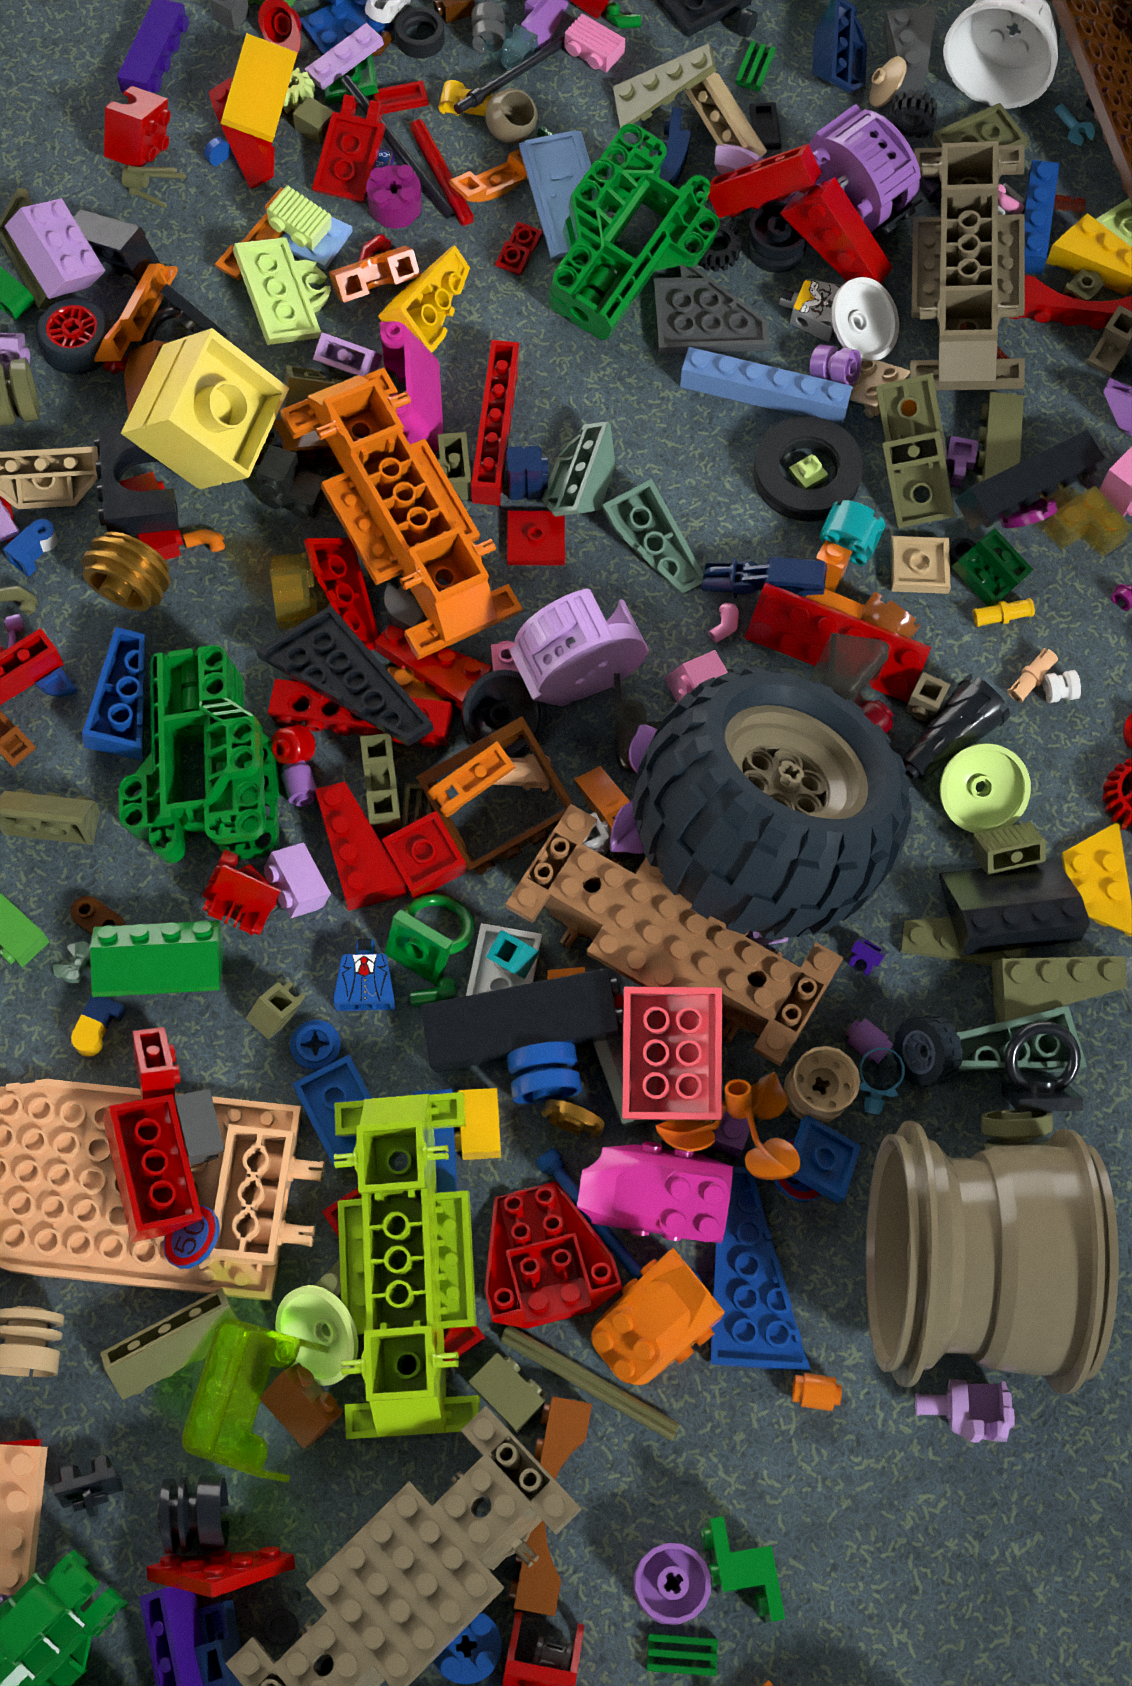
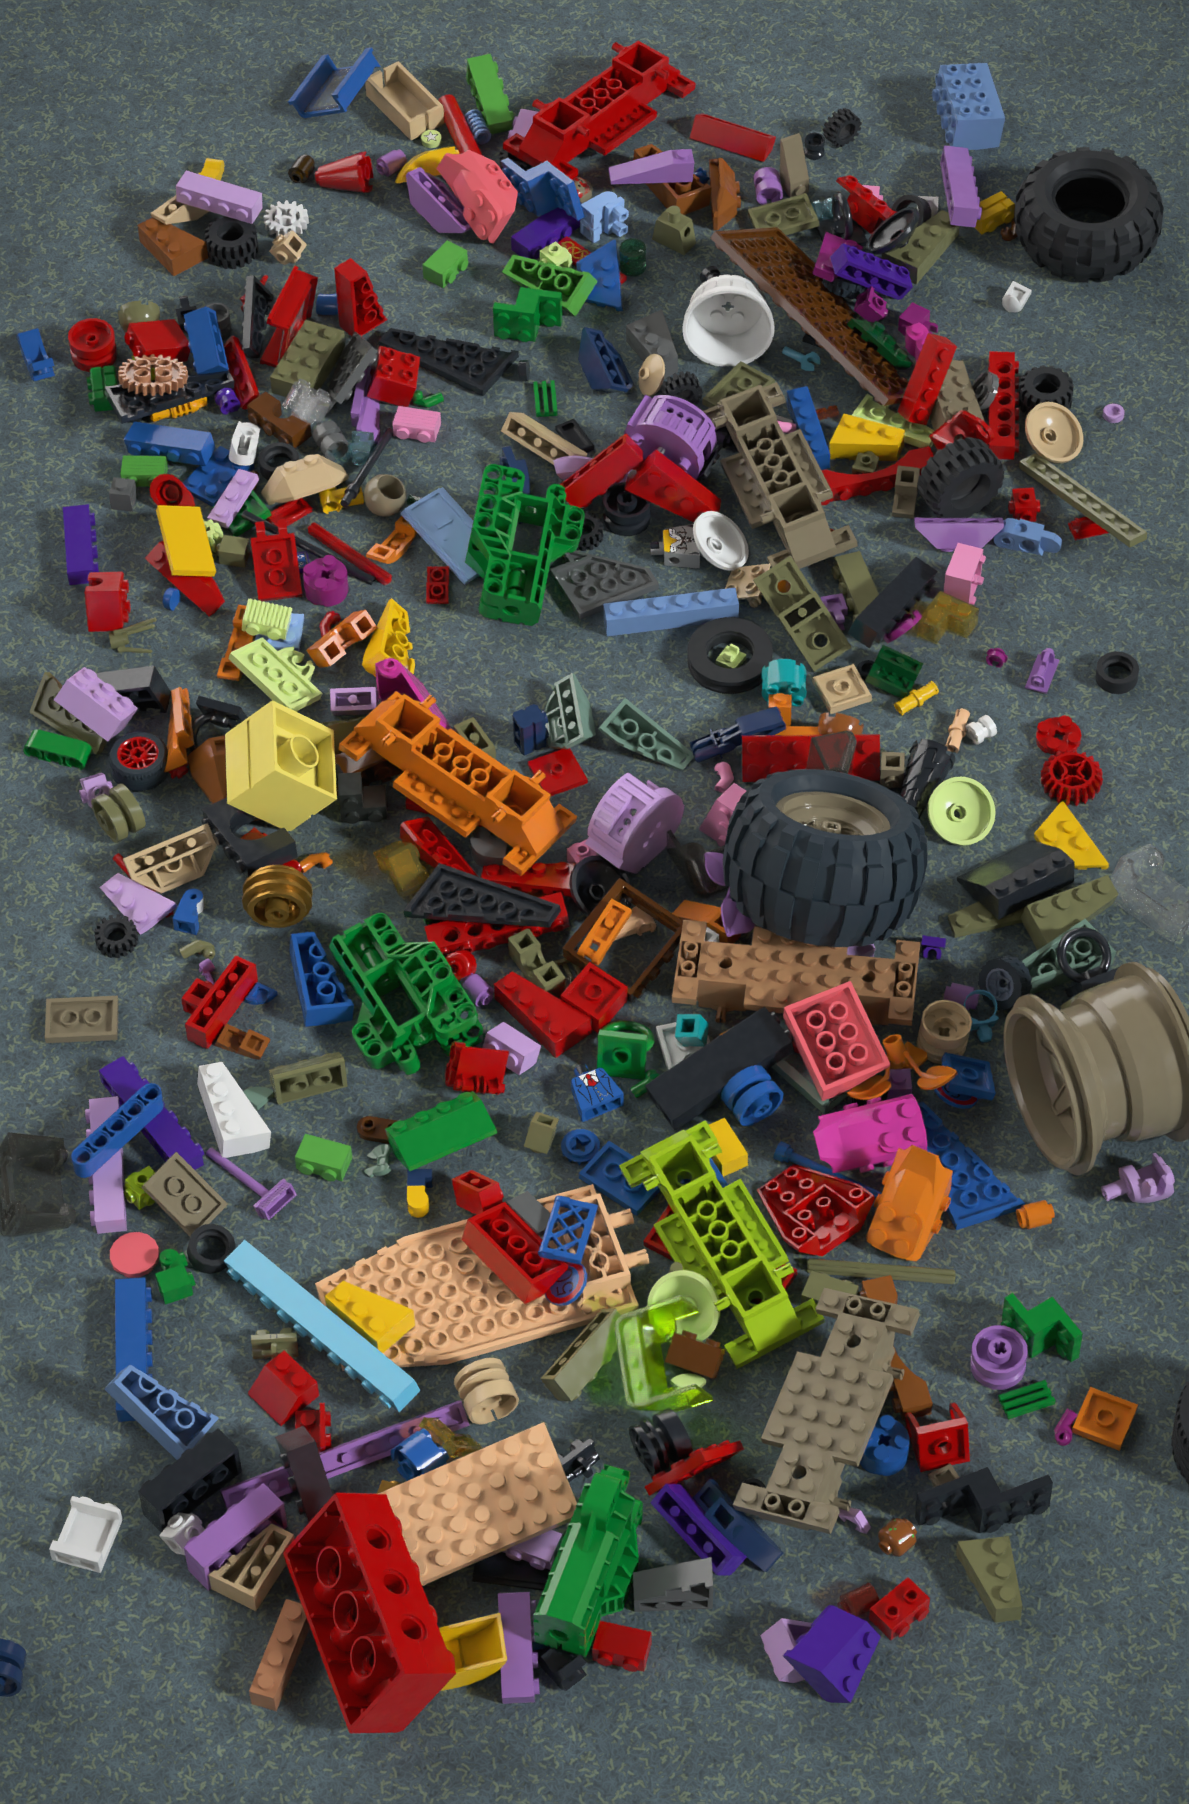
camera: 20 degrees left, 15 degrees down
red brick [471,340,519,506] -> none
pearl gold tile [541,1099,605,1138] -> none
wing [613,43,717,129] -> none
medium lavender wheel [809,344,862,386] -> none
olive brick [974,821,1046,875] -> none
none -> tan wedge [261,454,349,505]
none -> blue window [538,1196,598,1265]
none -> yellowish green tile [670,1373,706,1399]

